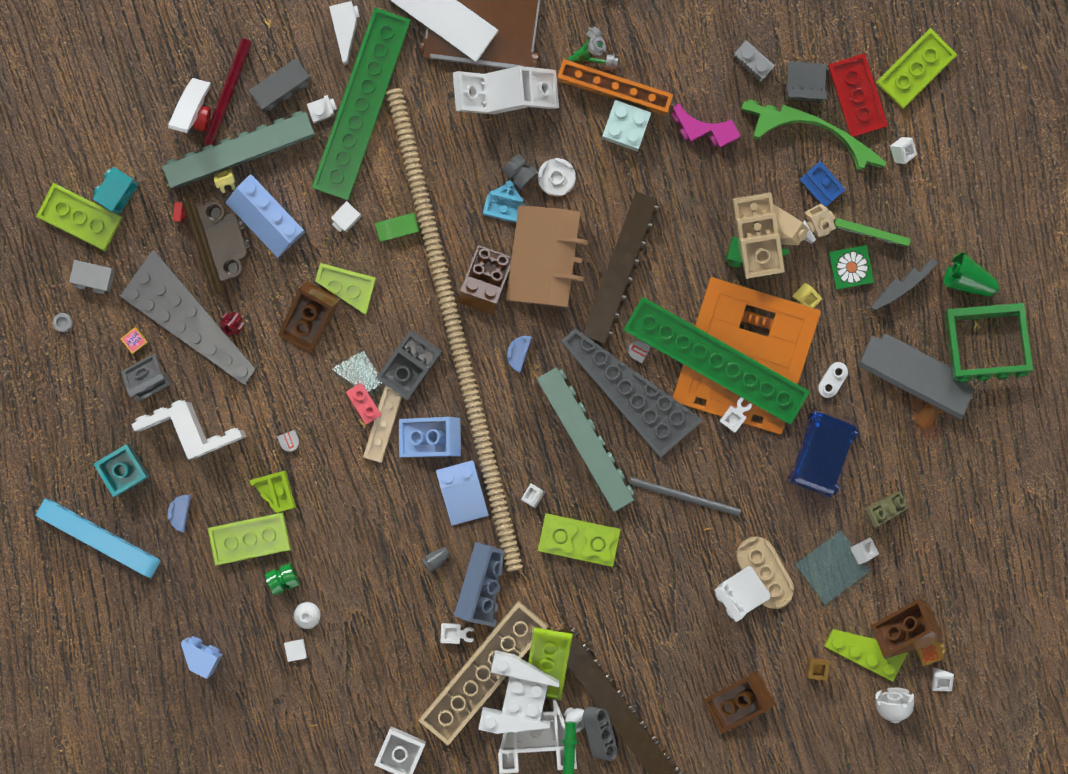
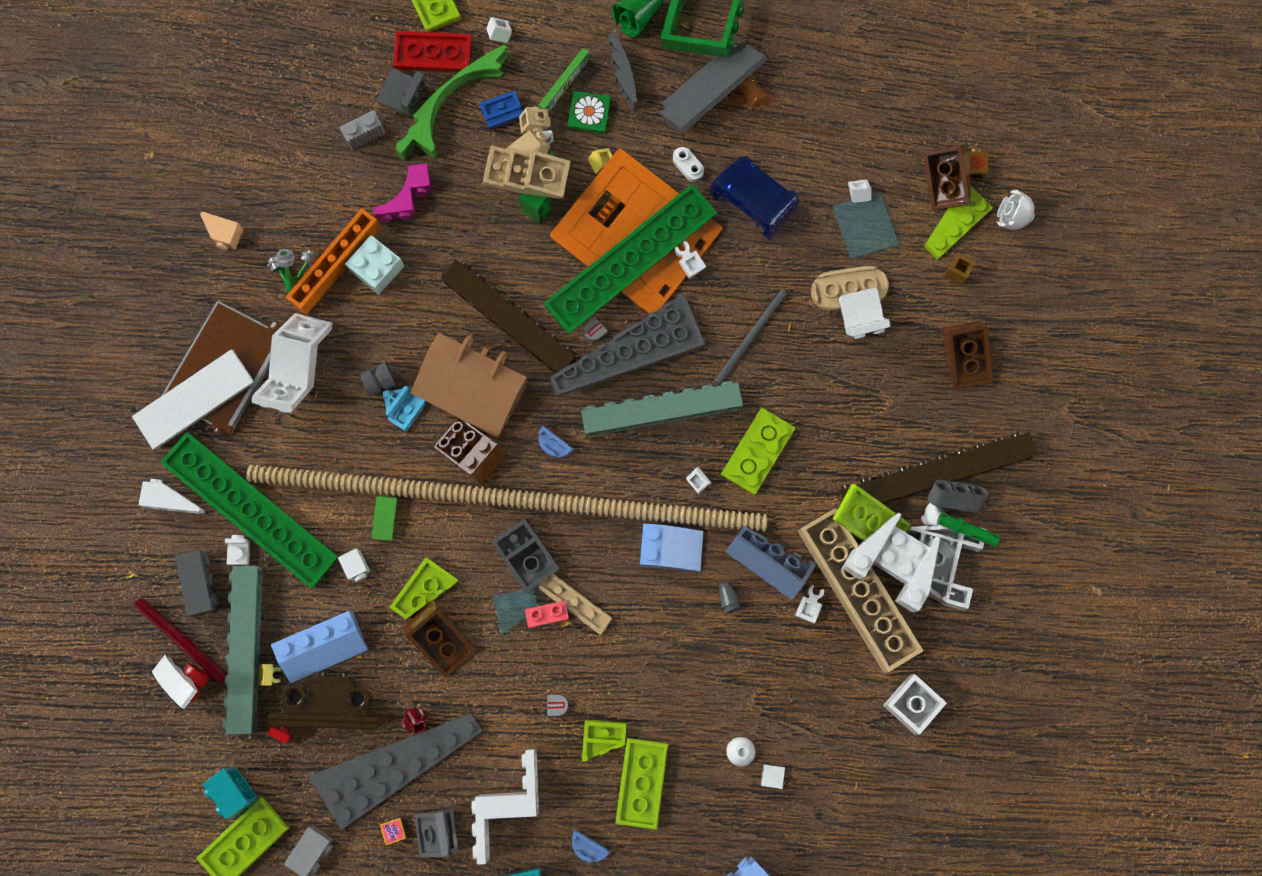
camera: 75 degrees left, 10 degrees down
green wheel [265,563,300,596] -> none
light blue slope [399,417,461,457] -> none
white tile [538,158,576,197] -> none
olive slope [863,491,908,528] -> none
white slope [932,668,954,691] -> none

